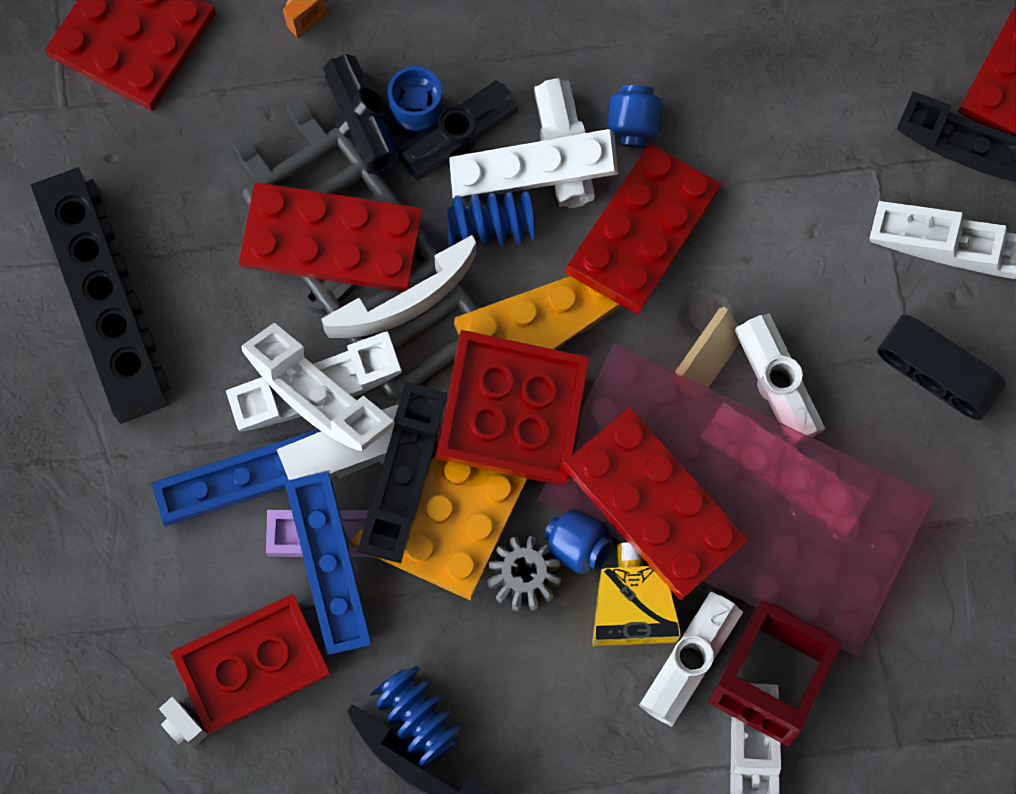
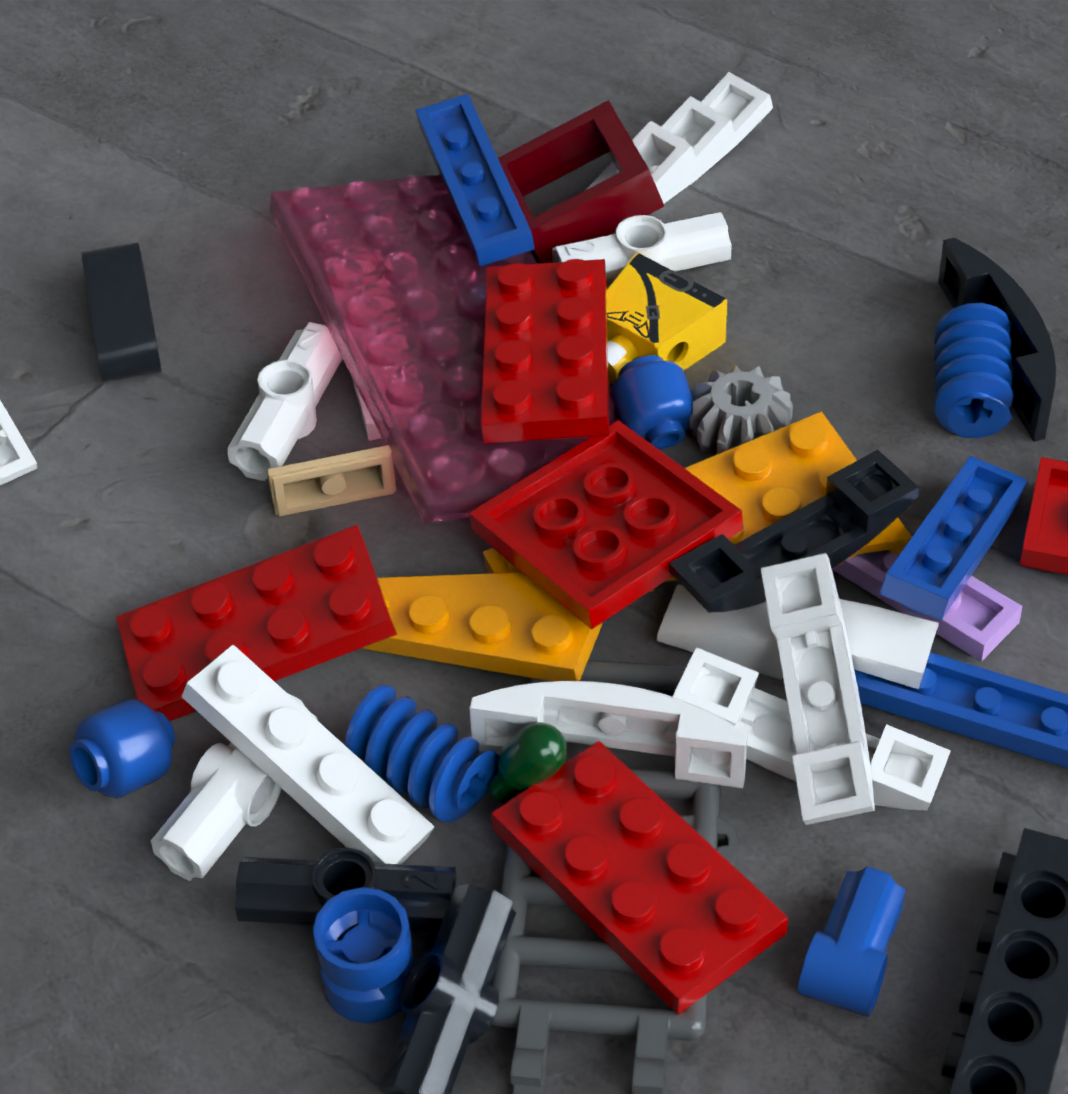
camera: 135 degrees left, 25 degrees down
none -> blue plate [416,94,535,267]
none -> dark green cylinder [488,722,567,802]
none -> blue piece [798,866,906,1017]

